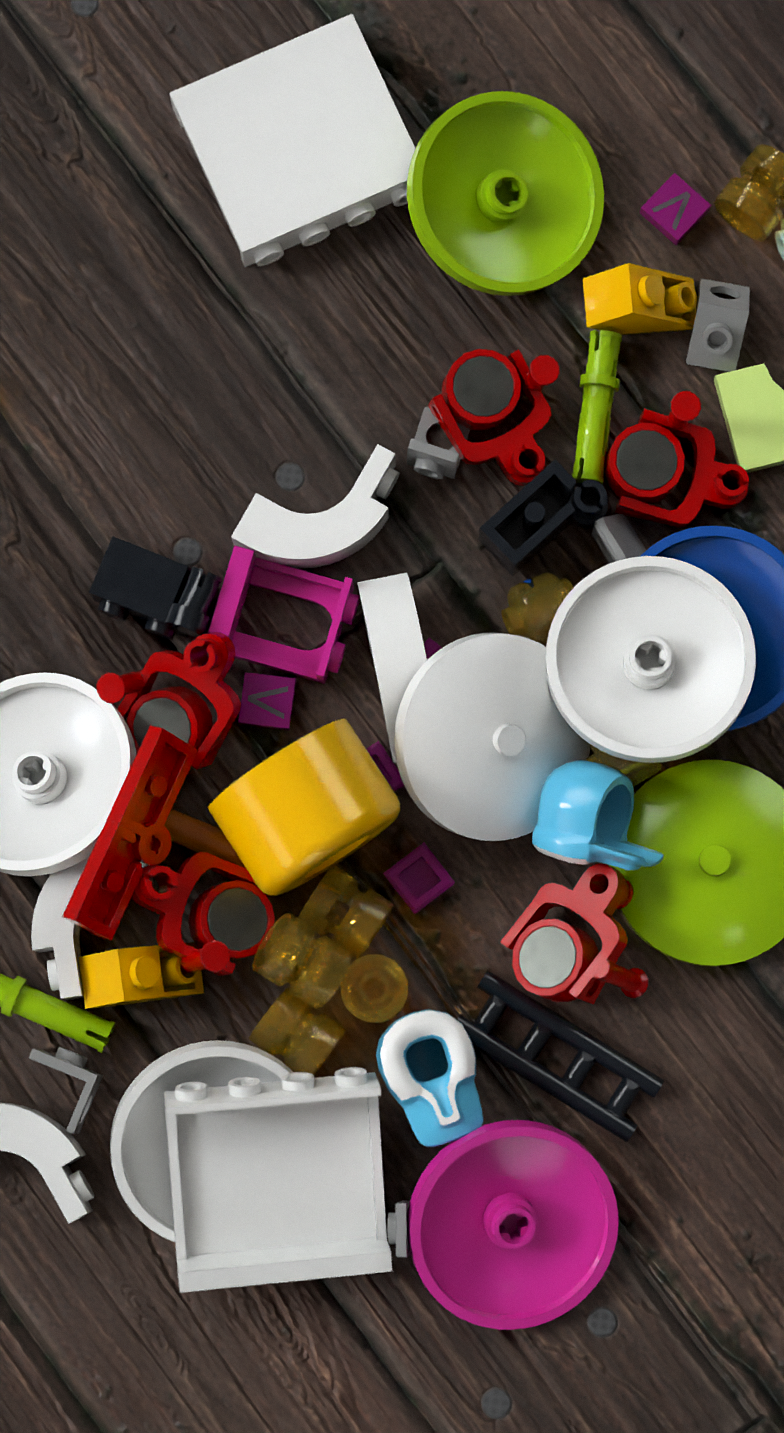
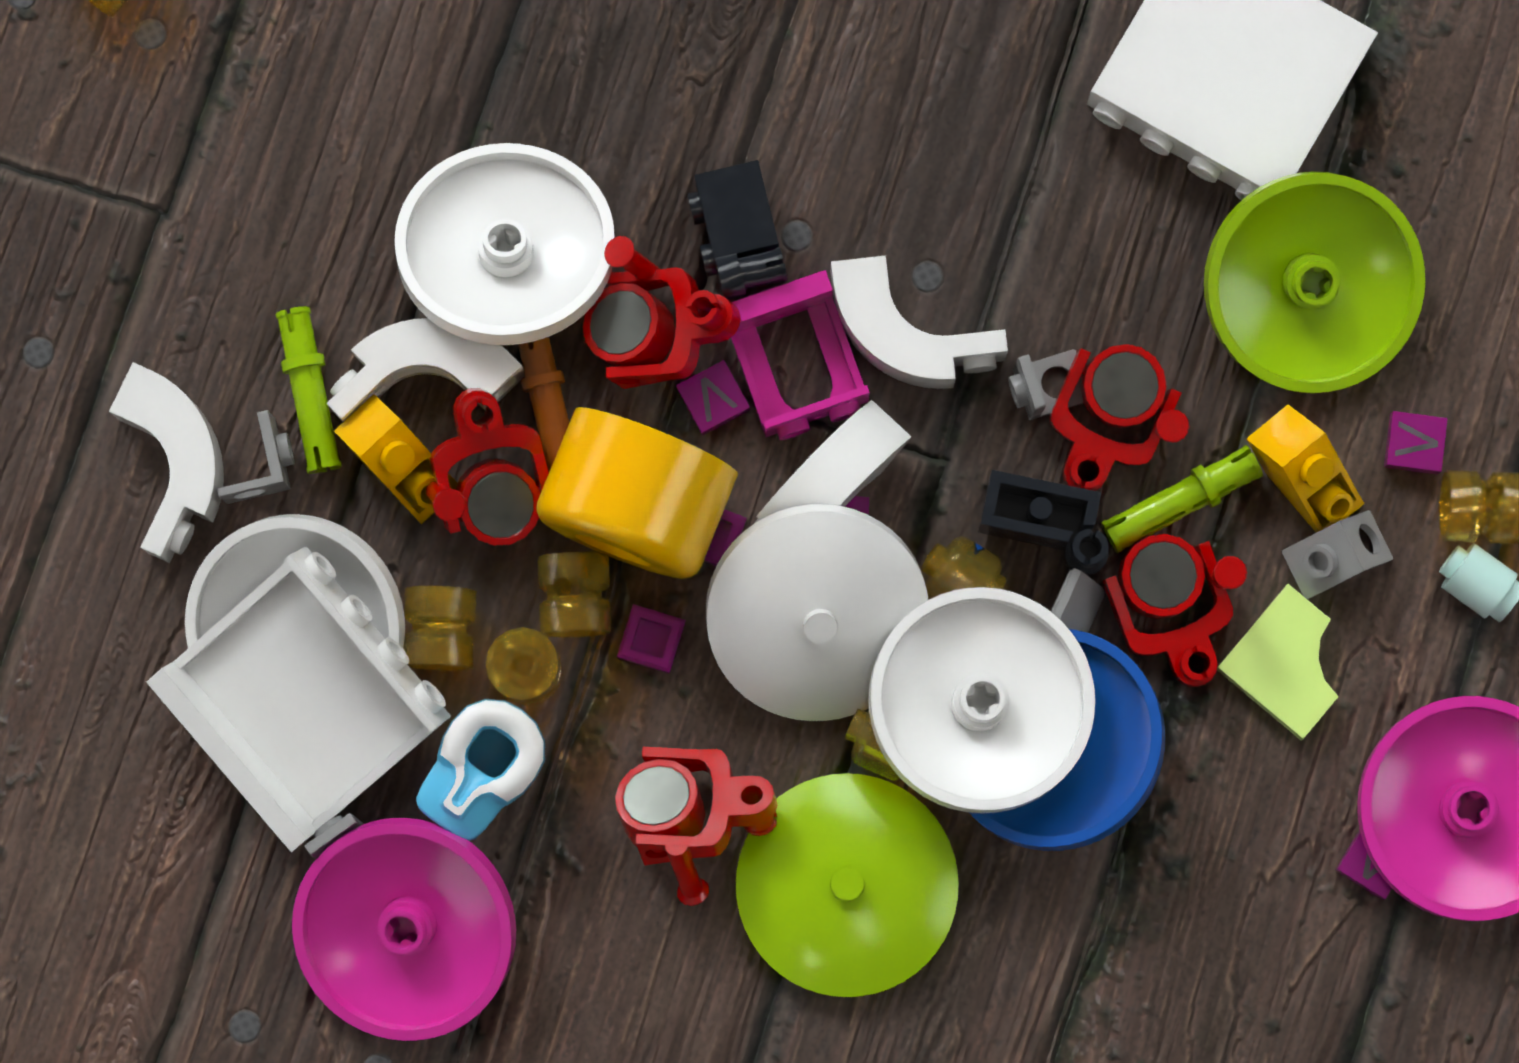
camera: 55 degrees right, 0 degrees up
red hinge [62,725,198,940] -> none
clear yellow wheel [252,913,352,1009] -> none
black bar [457,970,664,1143] -> none
medium azure piece [532,760,664,870] -> none

